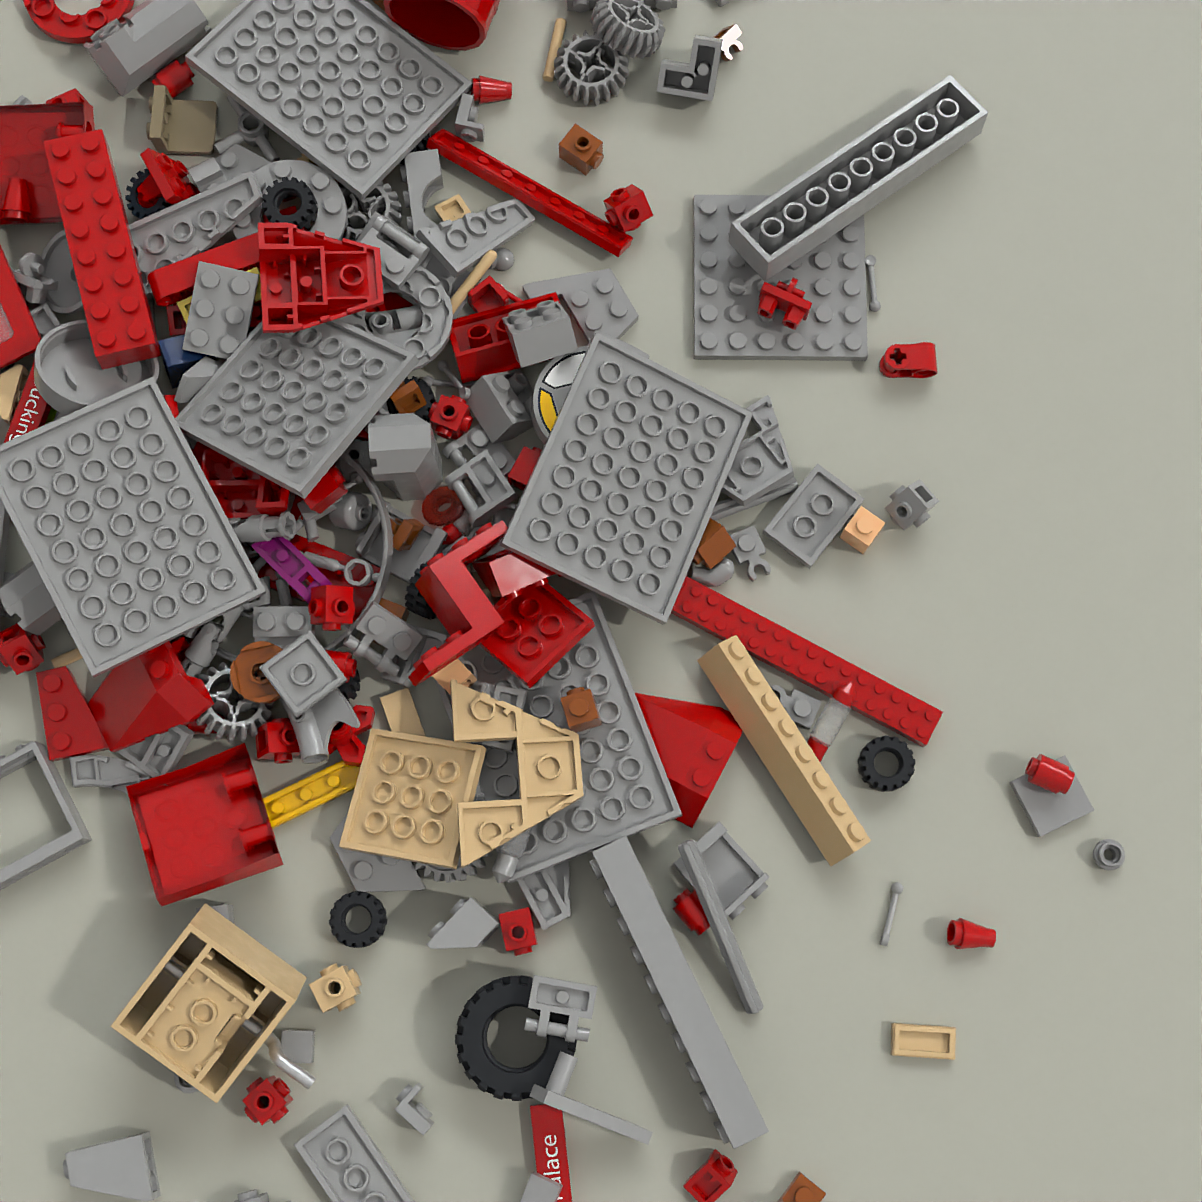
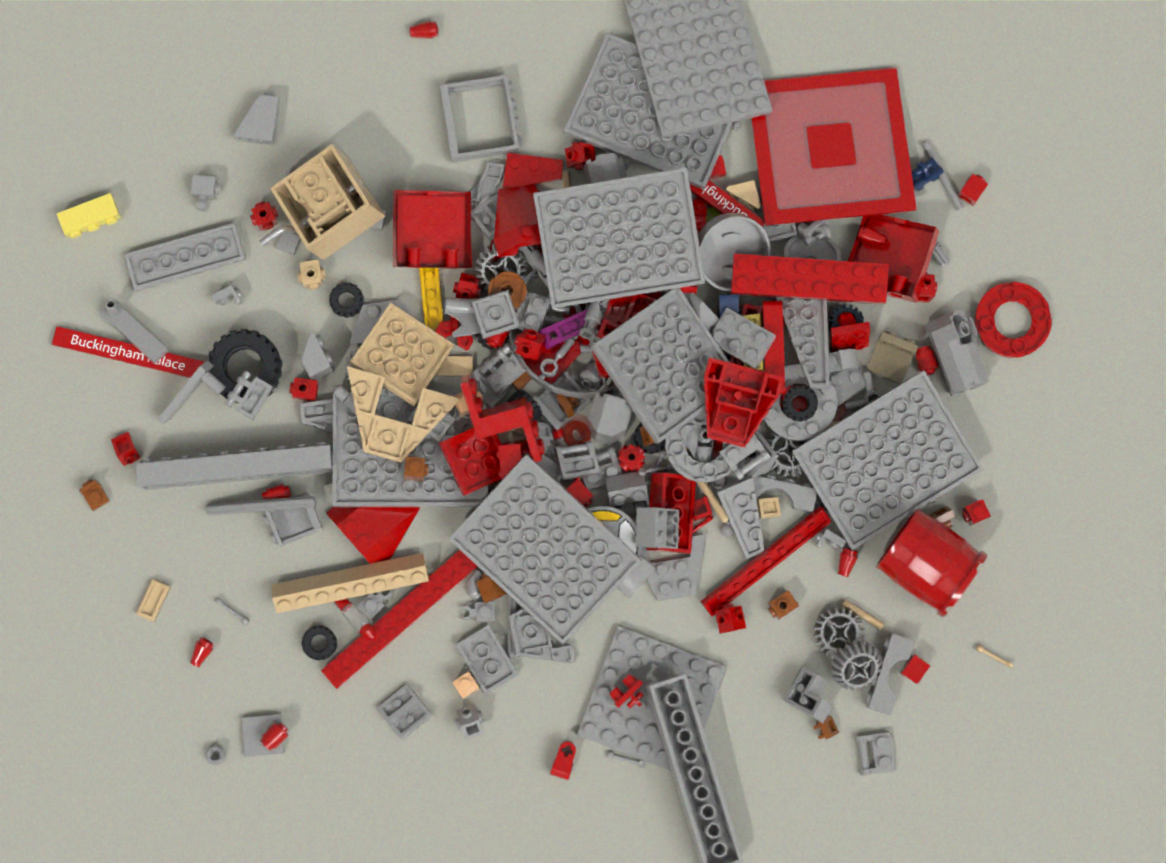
camera: 105 degrees right, 5 degrees up
none -> light grey slope [377,684,432,741]

